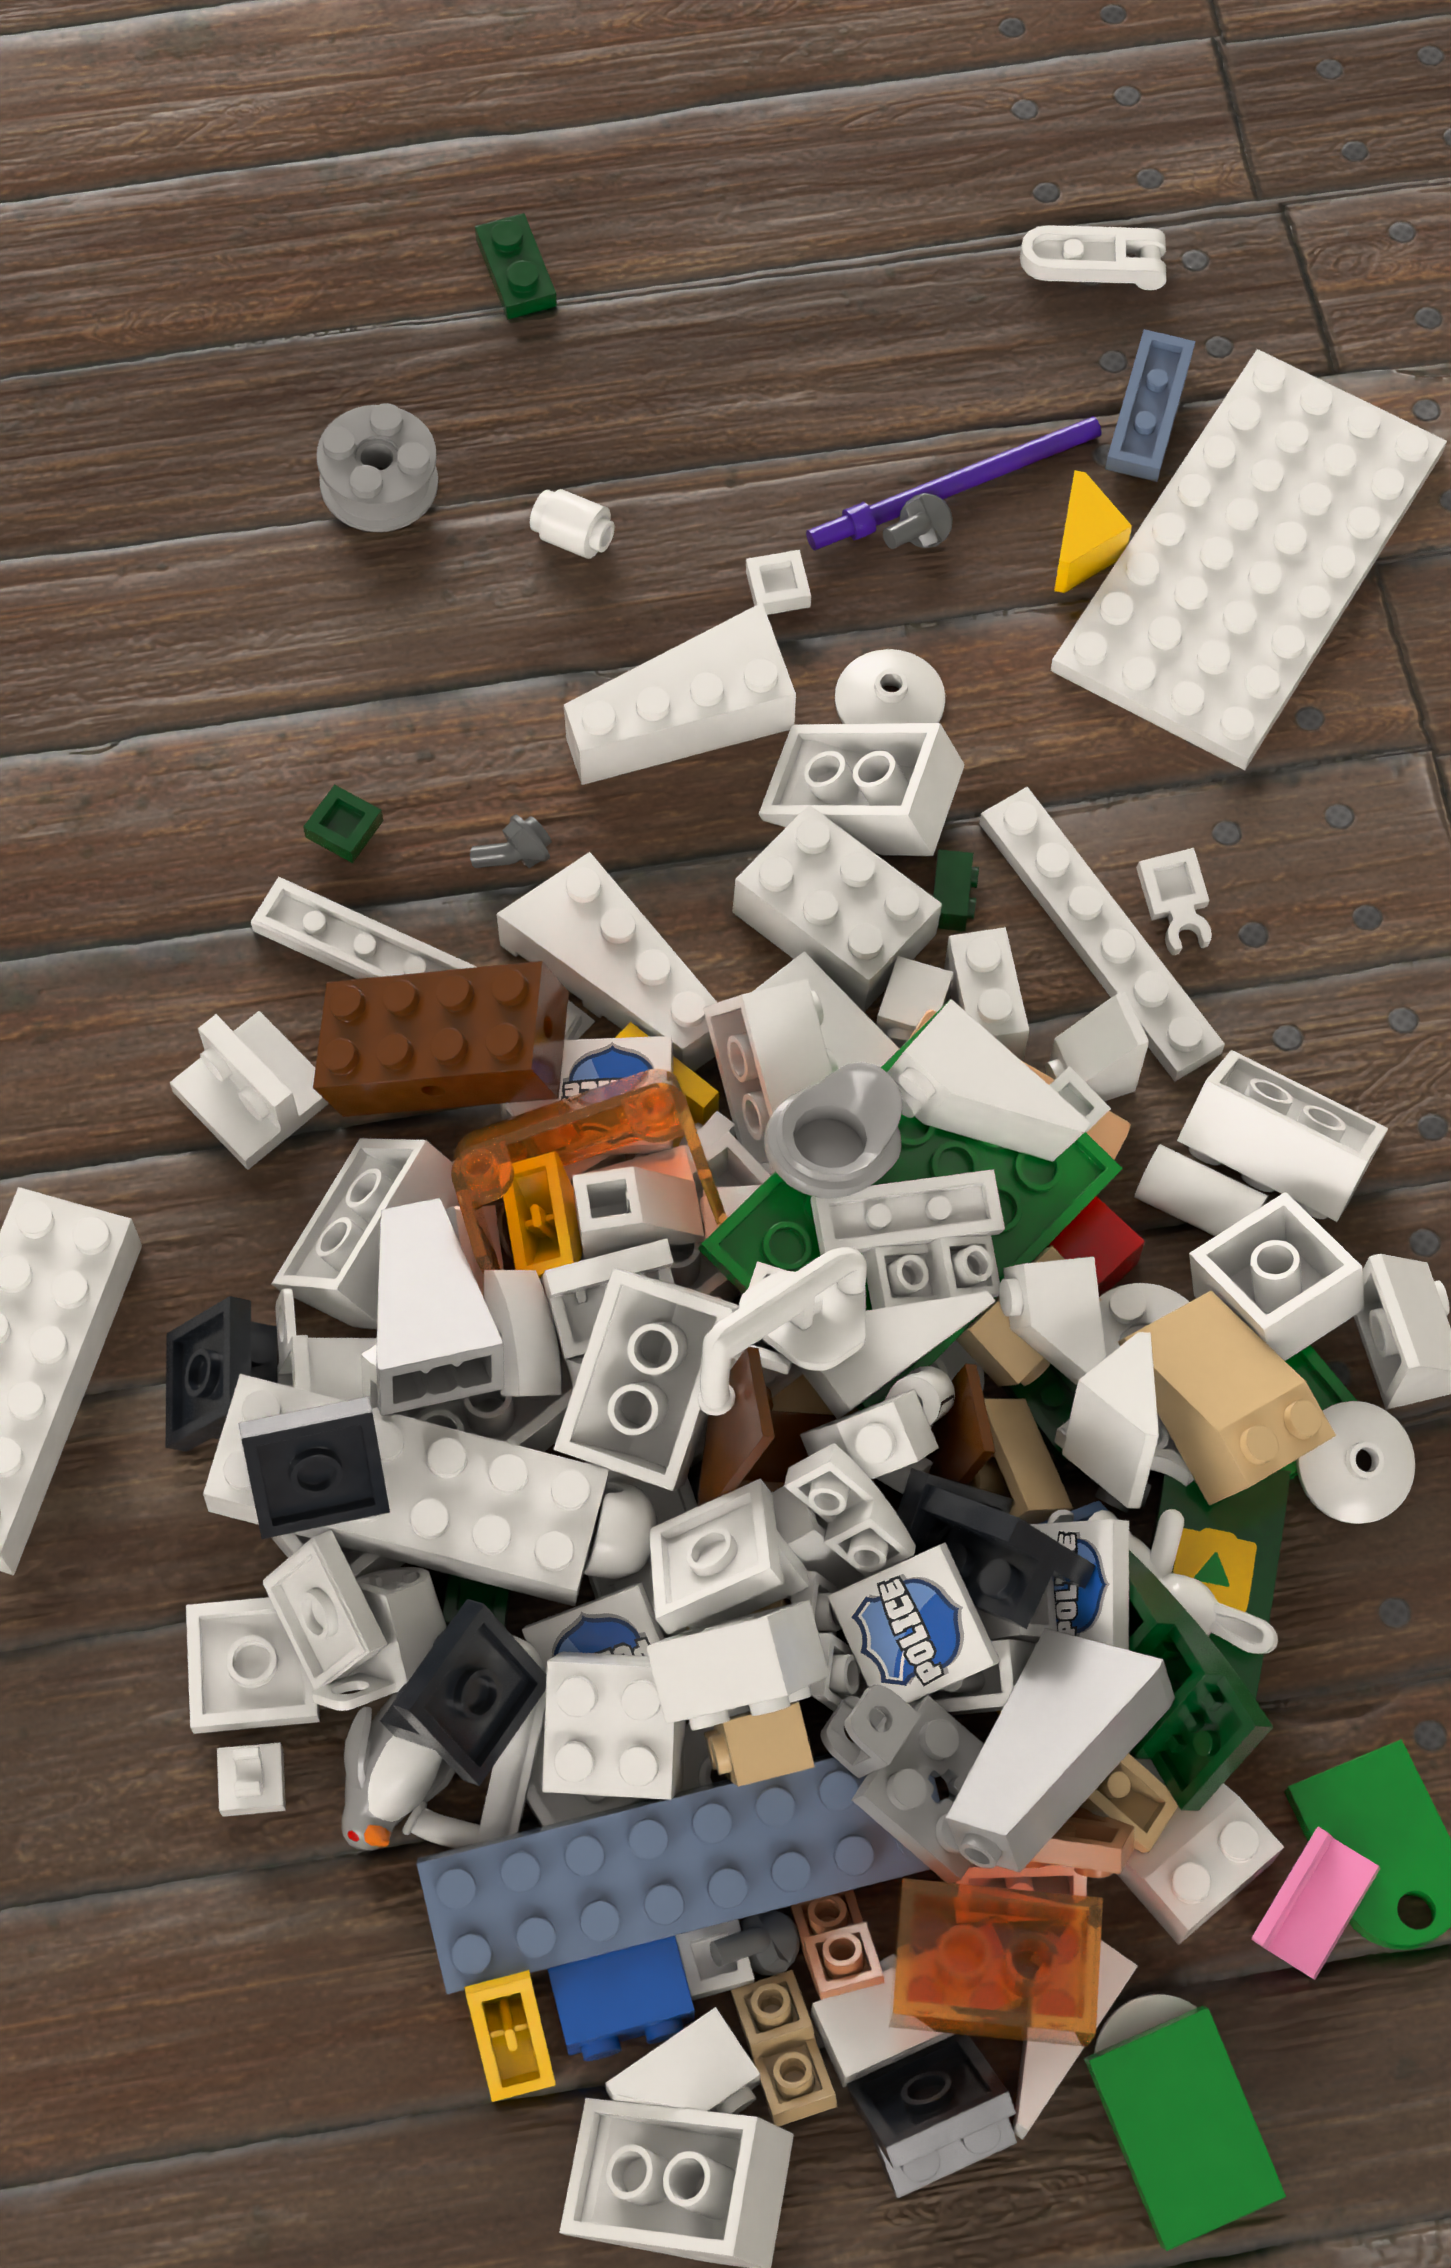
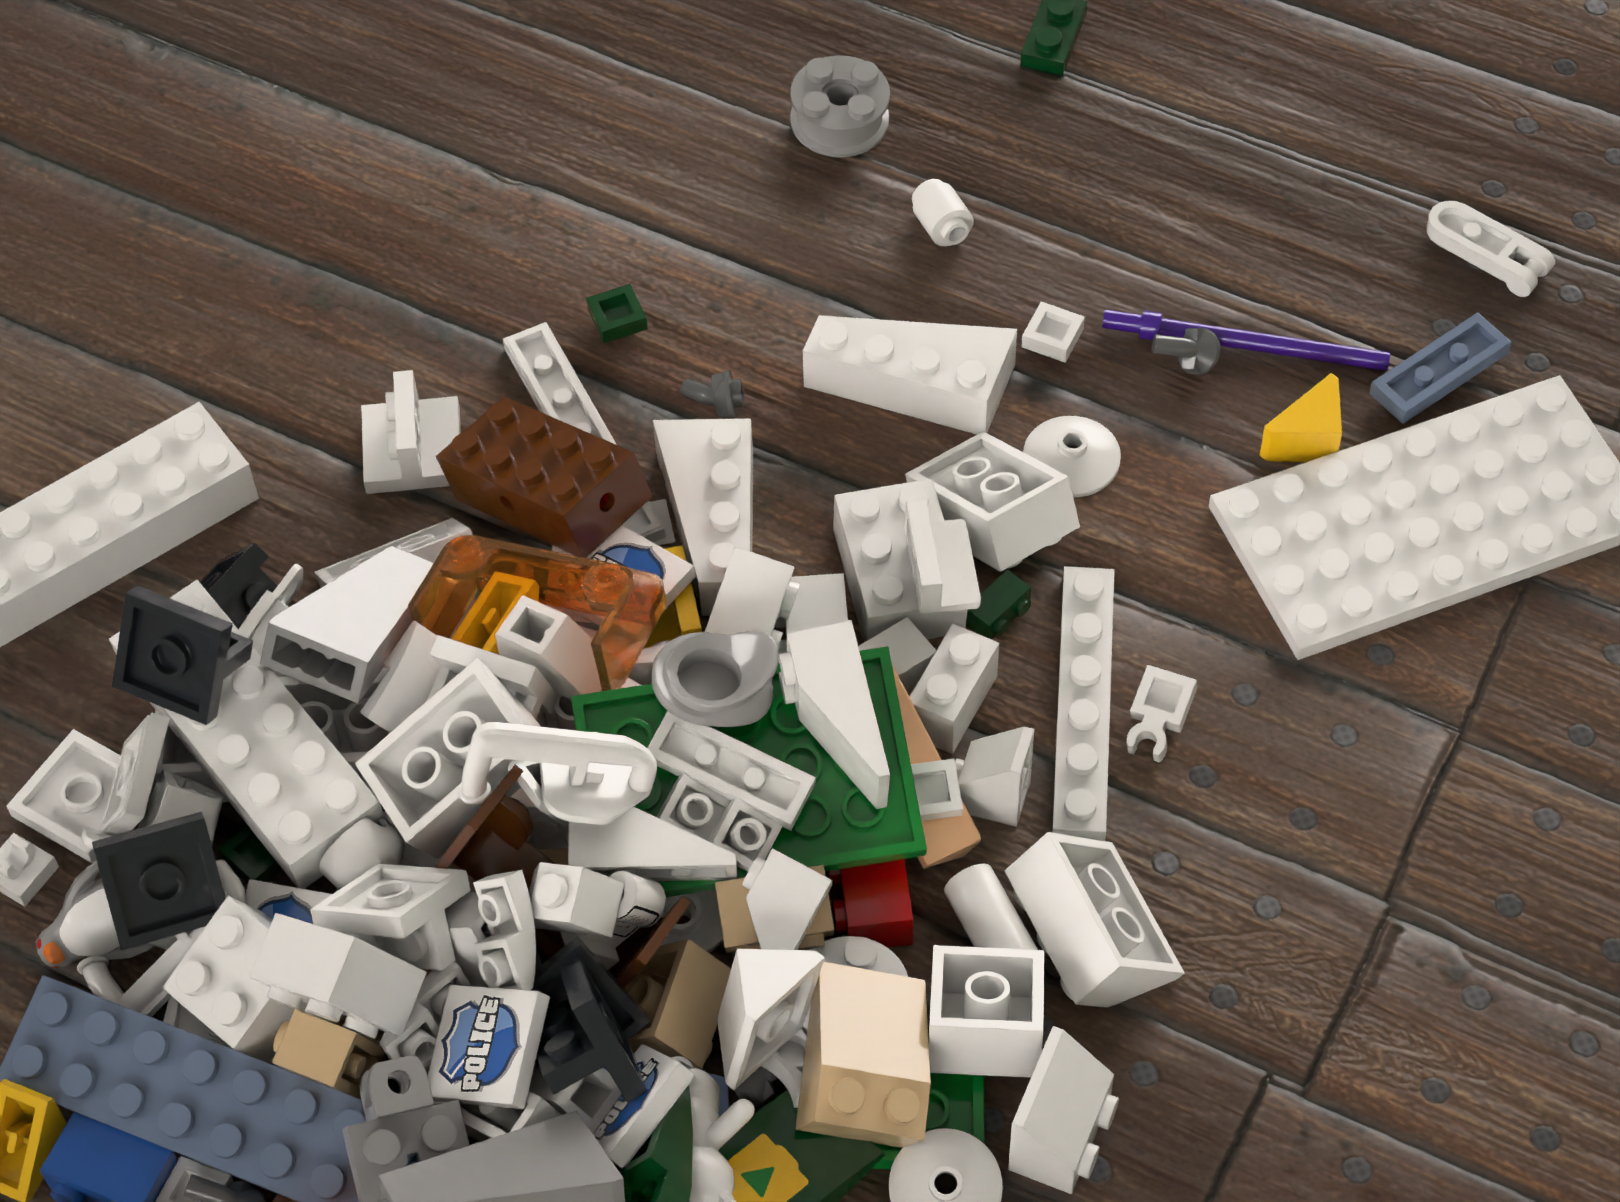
camera: 40 degrees right, 10 degrees down
none -> white panel [905,499,981,615]

